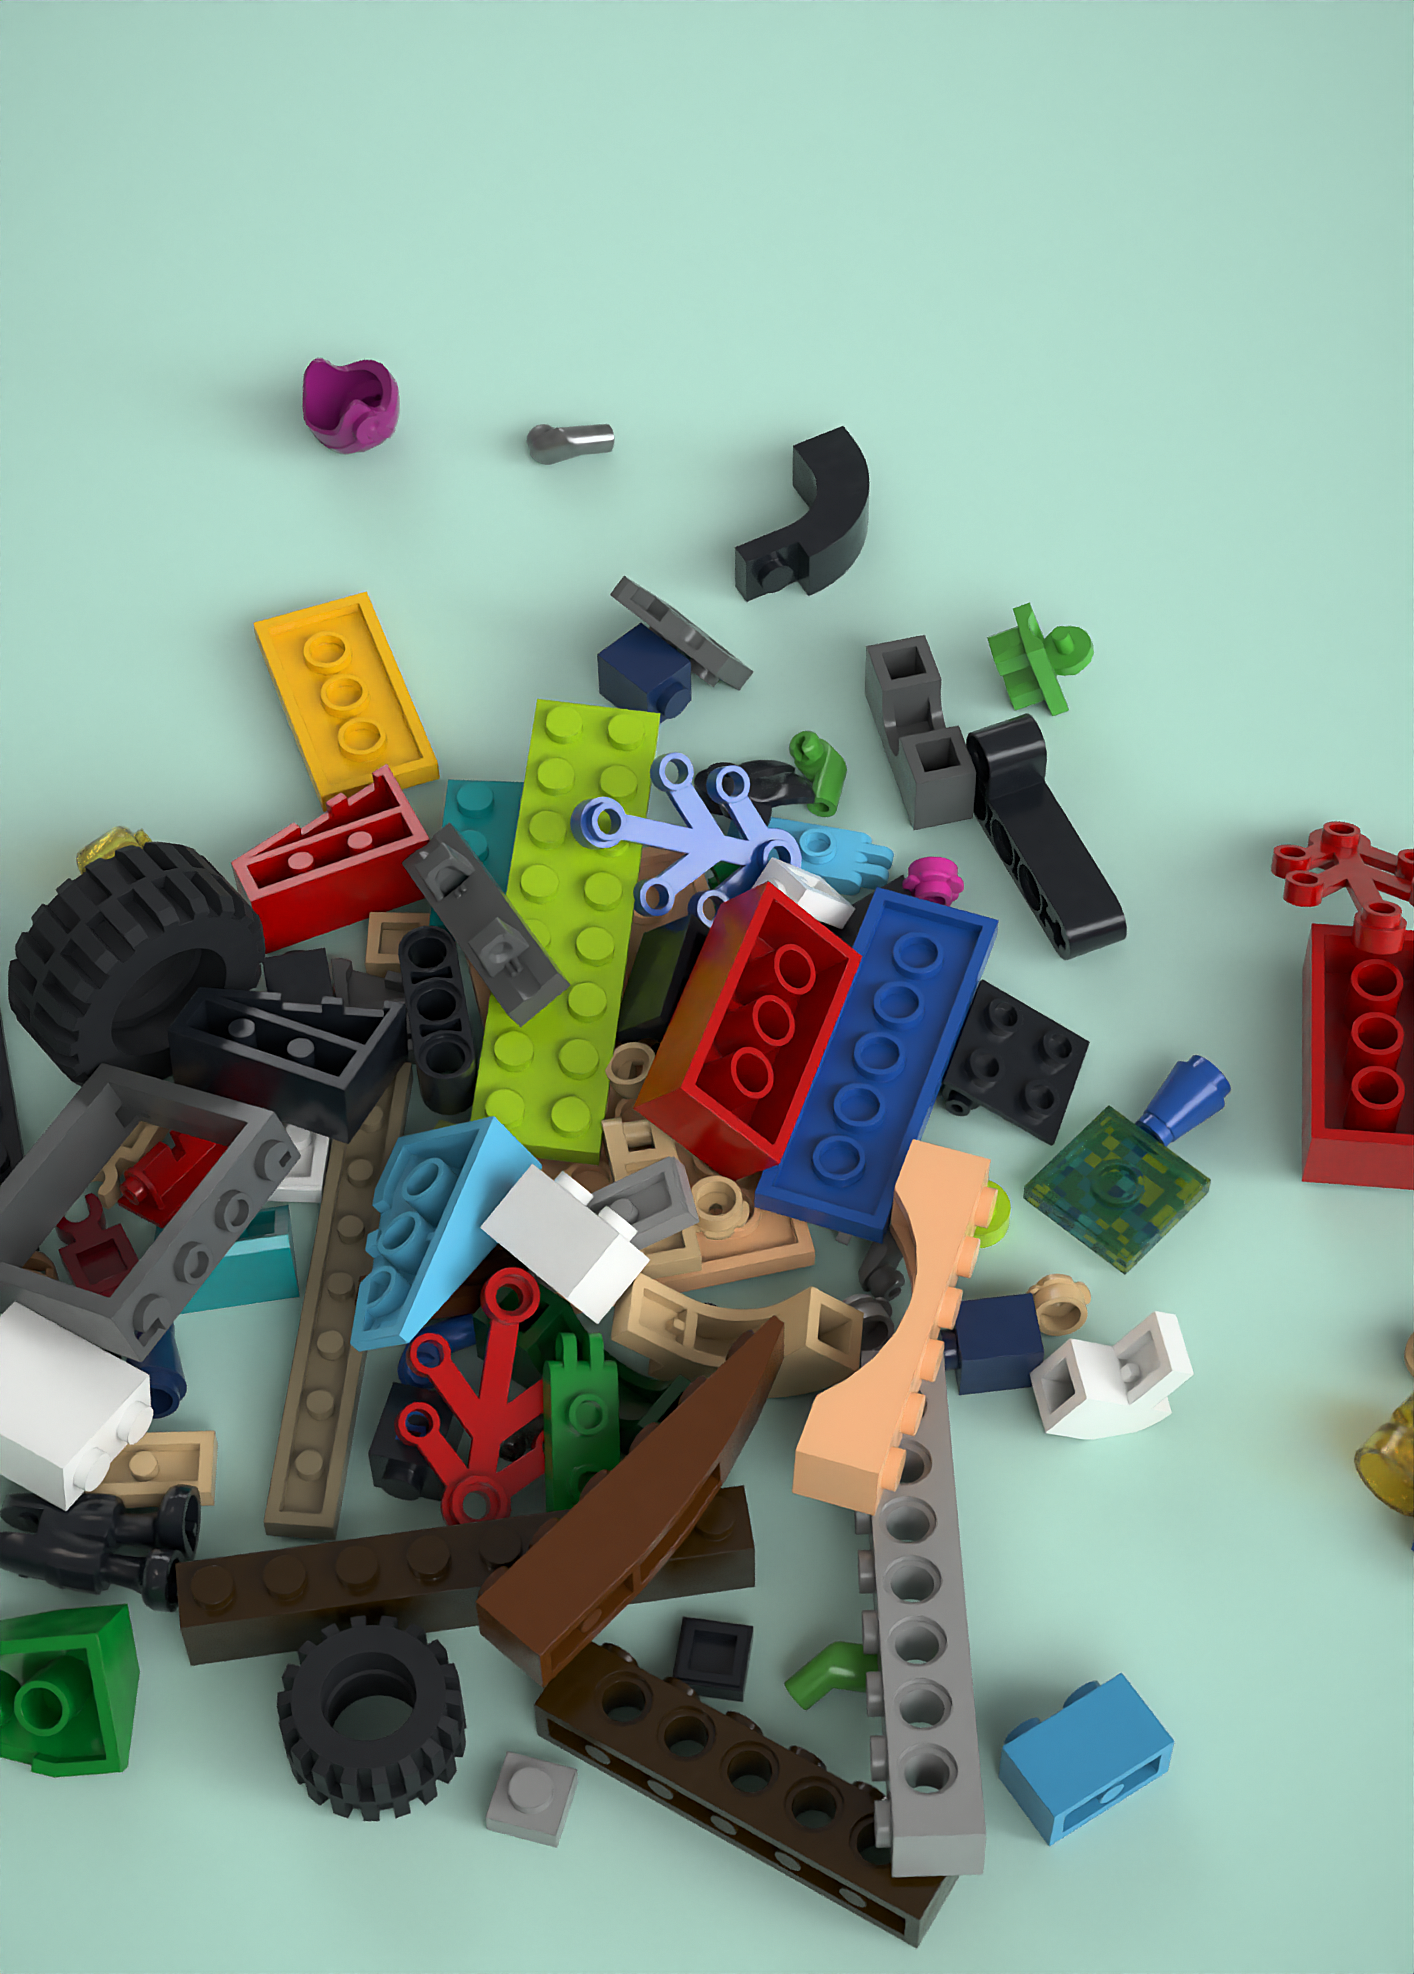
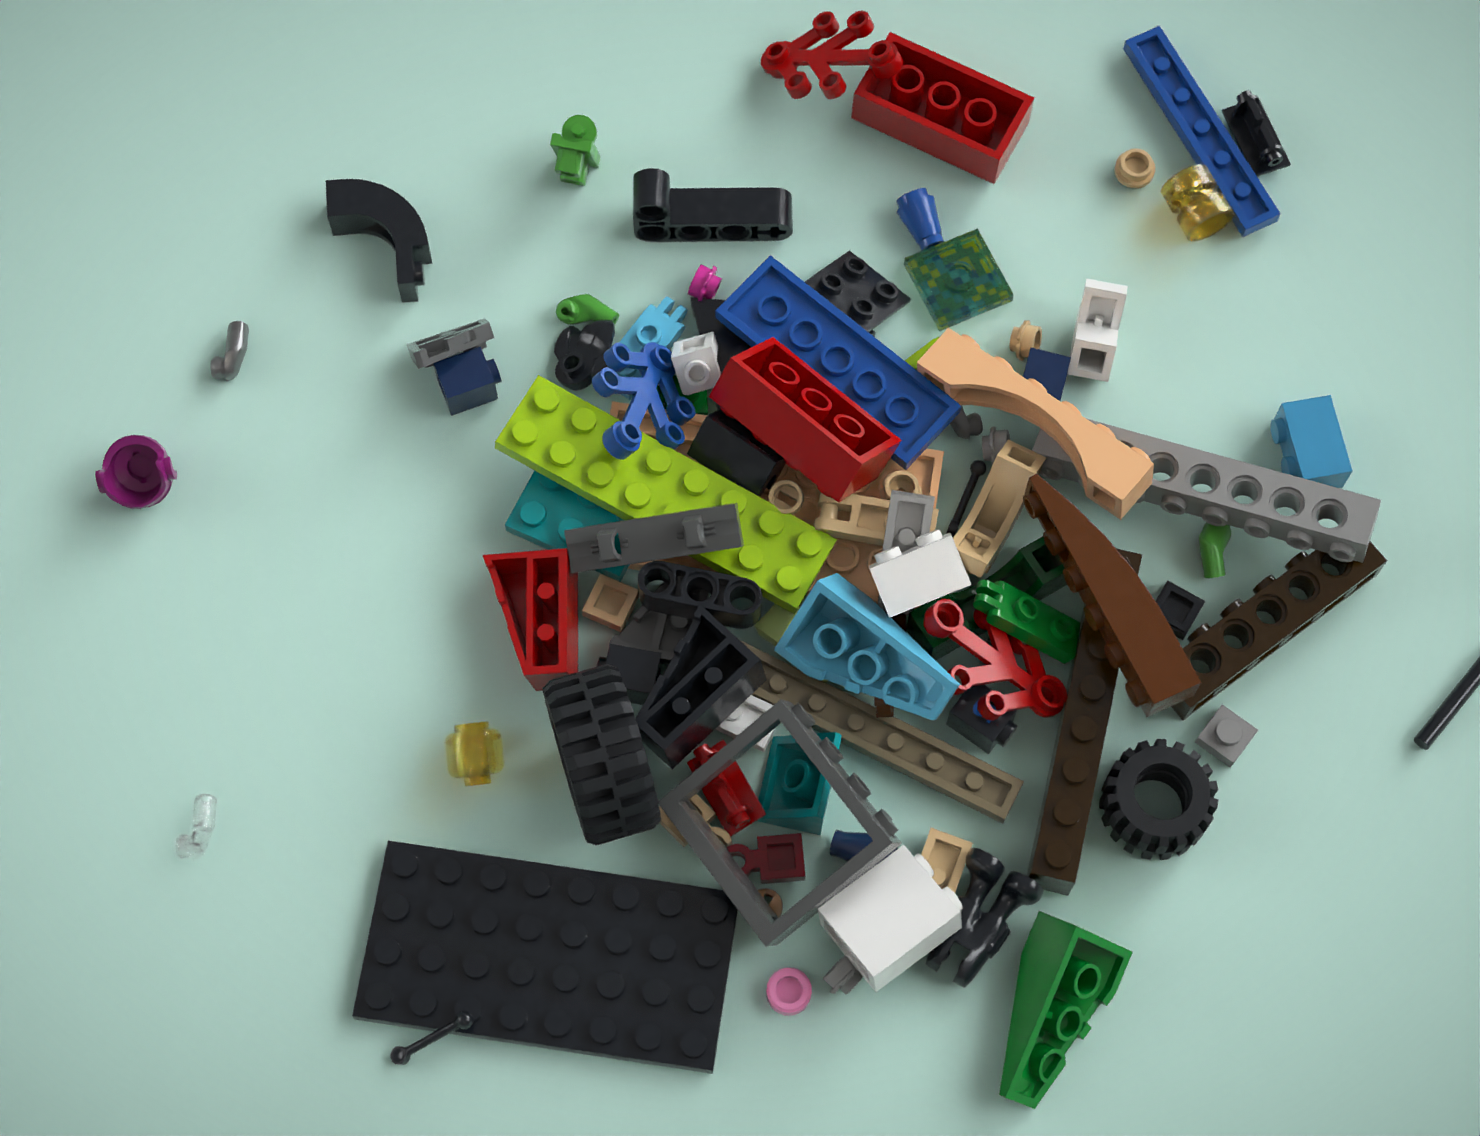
camera: 70 degrees left, 15 degrees up
yellow plate [253,591,440,812] -> none
dark grey arch [865,635,976,830] -> none

